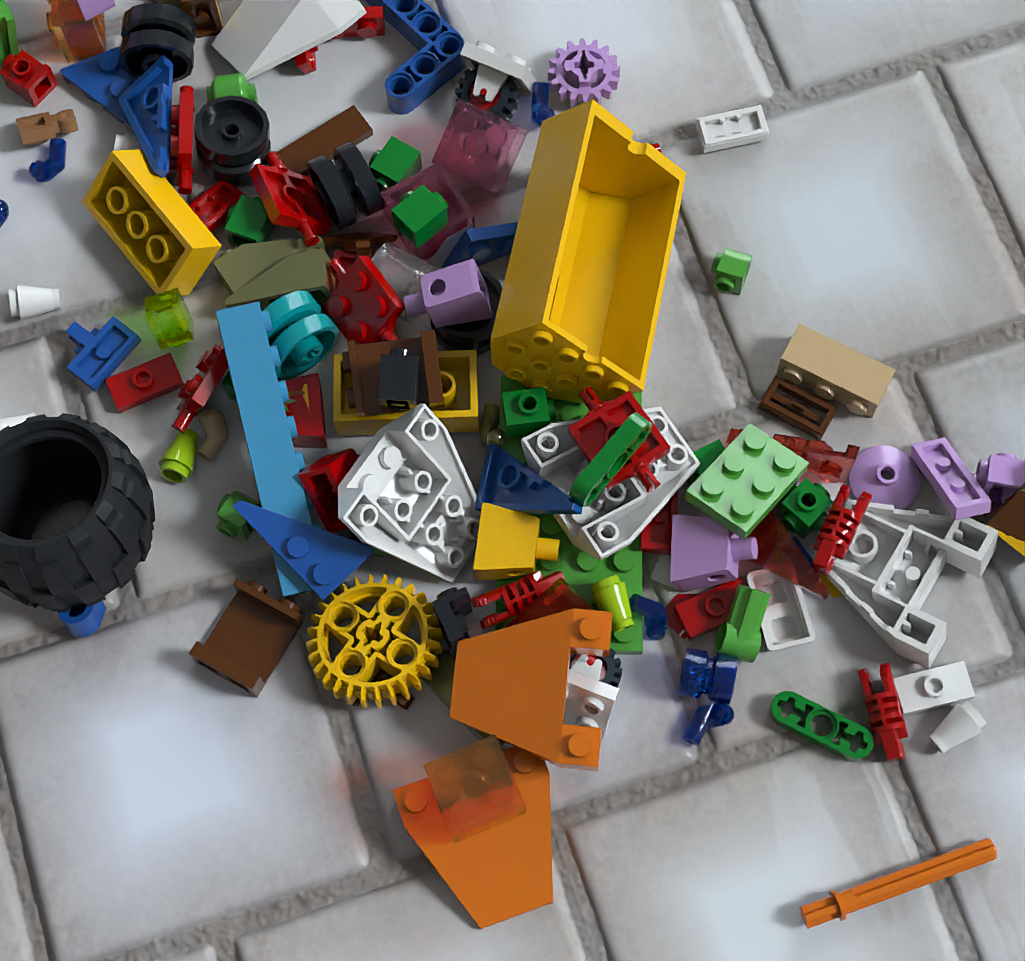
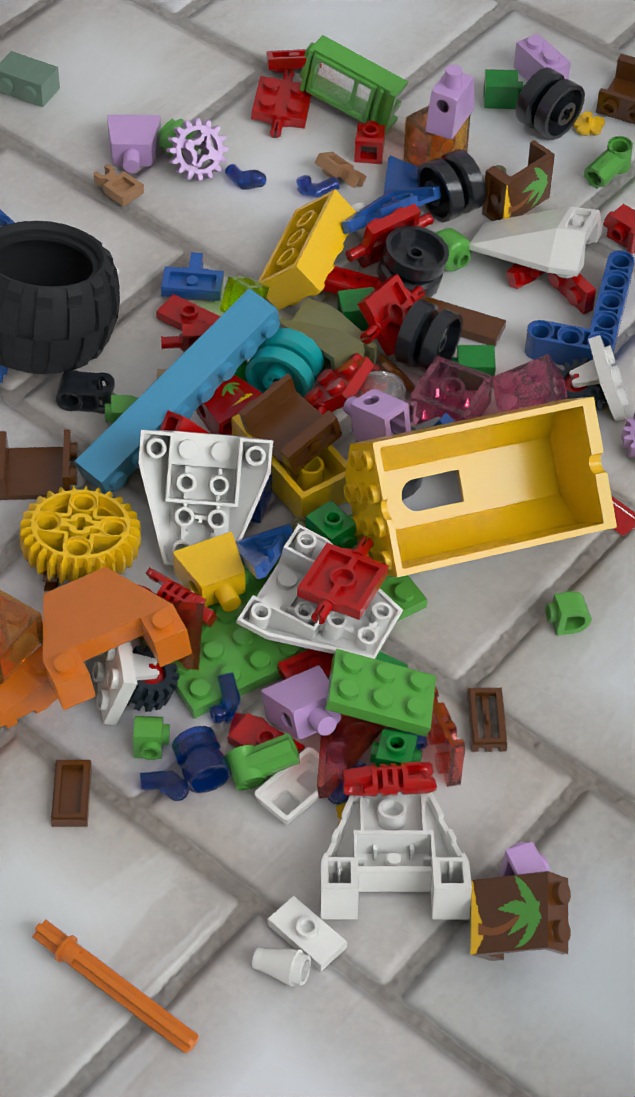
camera: 55 degrees right, 20 degrees down
white cone [9,285,61,320] -> none
lime cone [158,429,199,483] -> none
blue wing [233,500,375,601] -> none
black brick [378,349,421,411] -> none
green brick [391,185,448,249] -> none
black bracket [432,587,473,659] -> none
clear blue arm [531,82,555,127] -> none
green beam [569,412,652,507] -> none
lime cone [591,575,634,633] -> none
green beam [769,691,874,762] -> none
tan brick [777,323,896,418] -> none
lavender dish [848,445,921,510] -> none
red hinge [857,662,908,762] -> none
lavender plate [911,437,991,520] -> none
none -> reddish brown tile [51,760,92,827]
none -> black piece [55,370,116,414]
none -> bright green plate [133,716,170,760]

